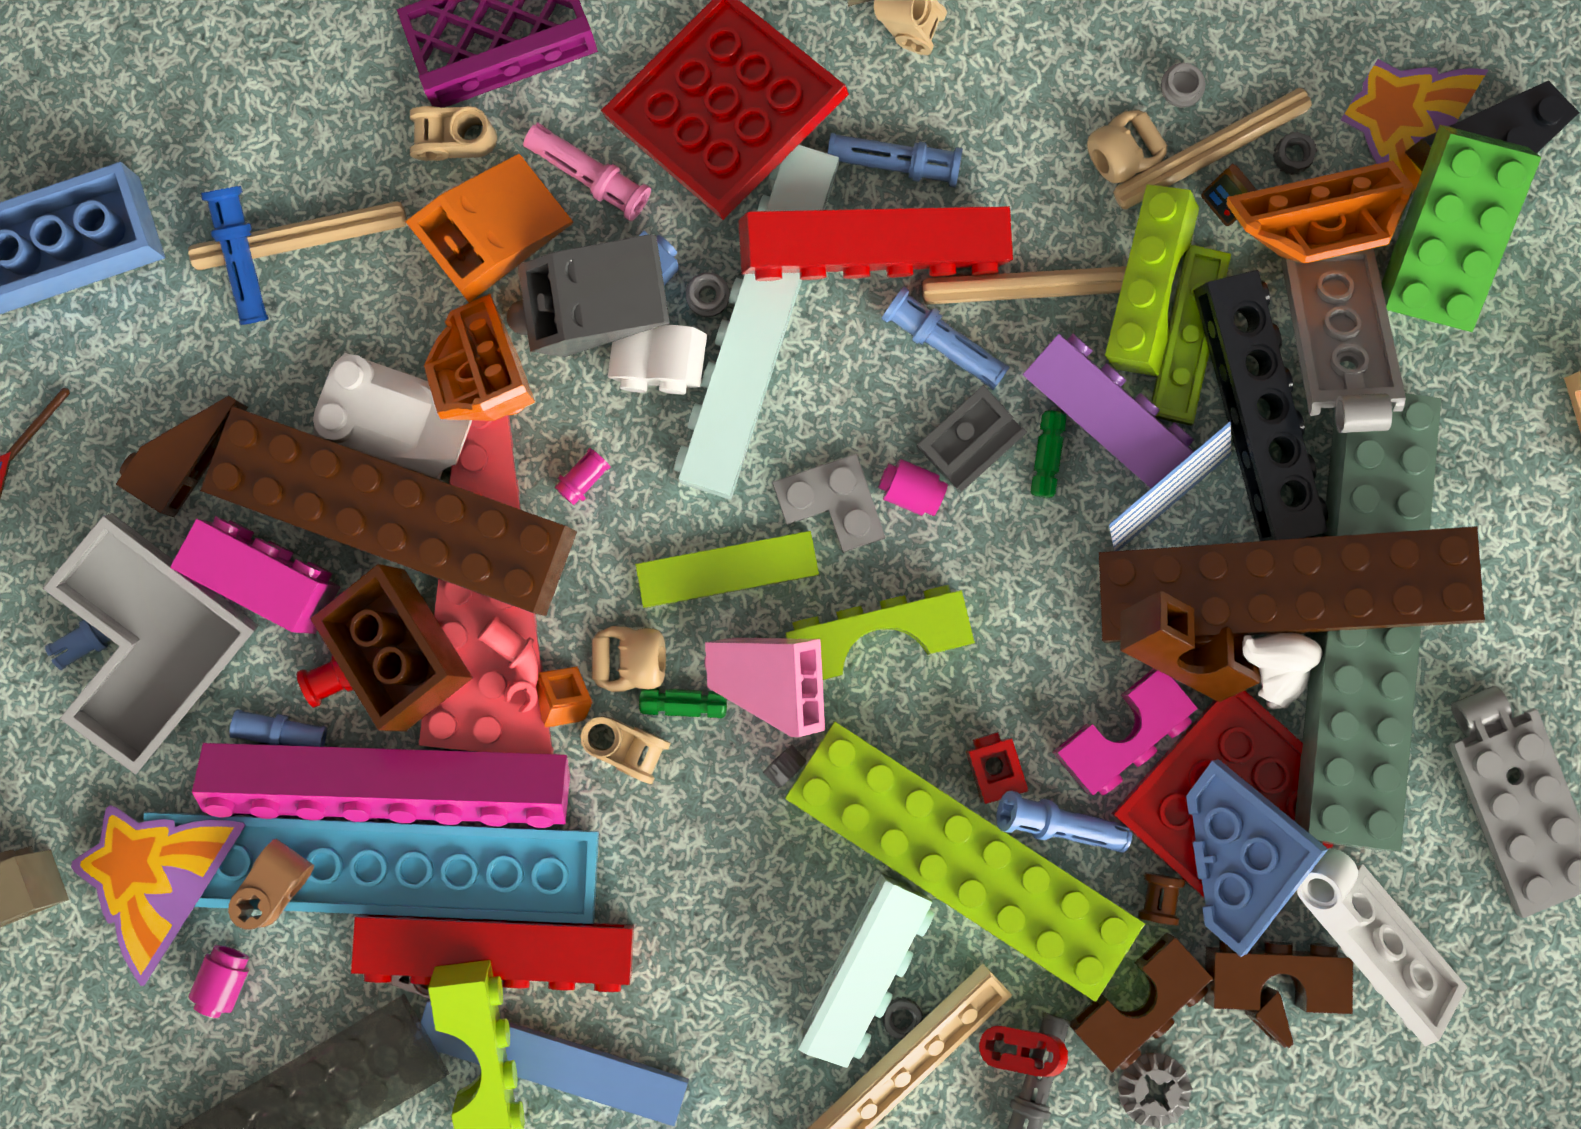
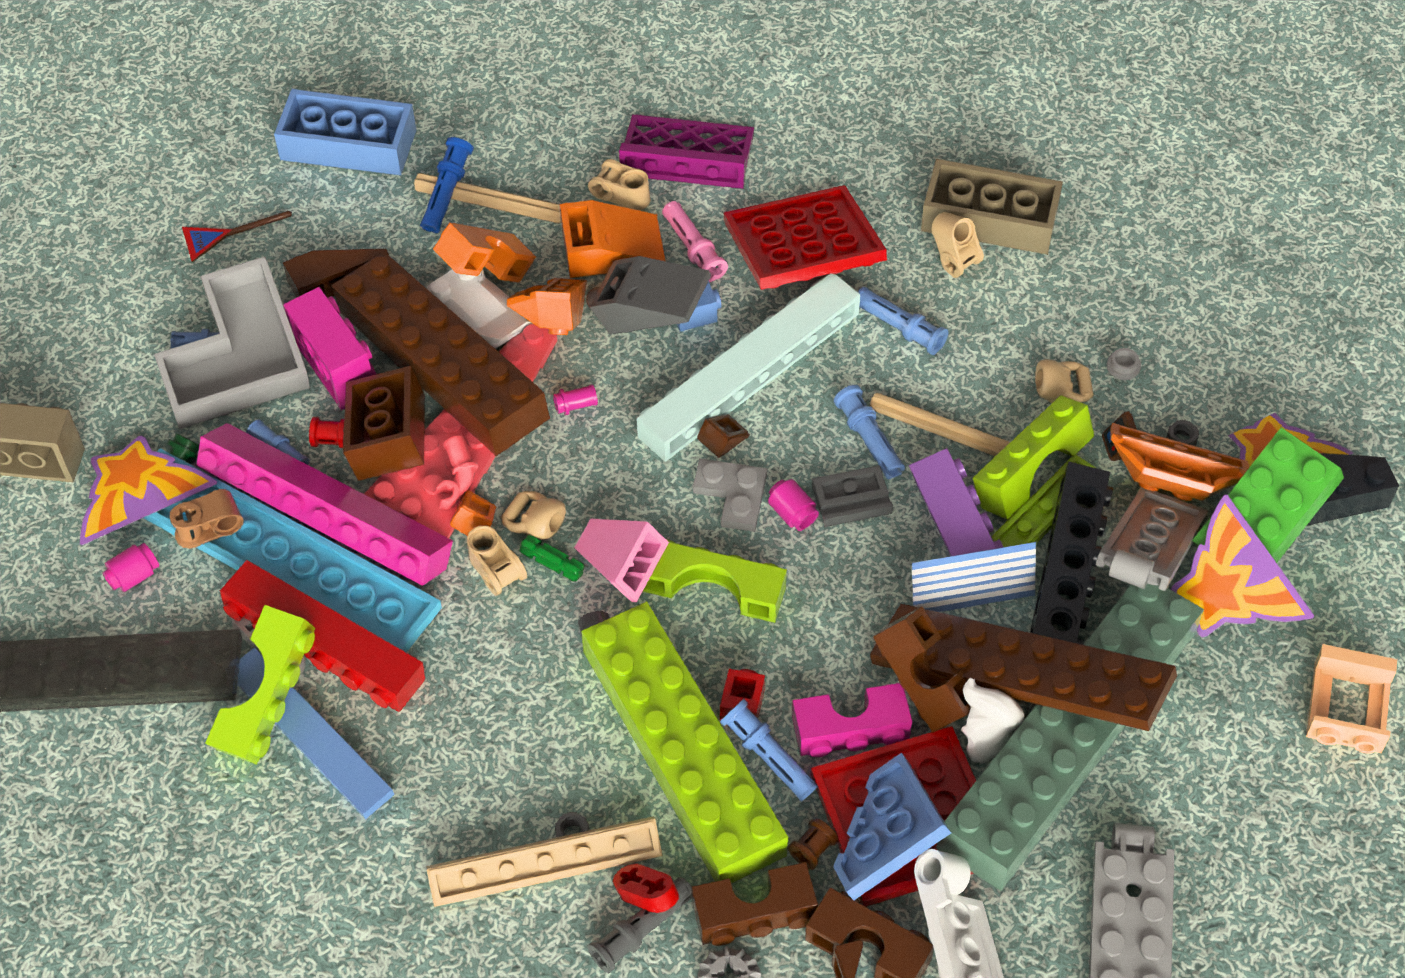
camera: 30 degrees right, 30 degrees down
white brick [608,325,707,395] -> none
lime tile [635,531,819,609] -> none
light grey plate [686,272,730,317] -> none
red brick [738,206,1013,281] -> none
light aqua slope [798,873,935,1068] -> none
green axle [1031,410,1067,498] -> none
tan axle [1113,88,1312,209] -> none
none -> dark green plate [167,433,199,462]
none -> orange arch [433,222,536,283]
none -> reddish brown slope [697,414,750,458]
none -> sticker [1170,495,1314,637]

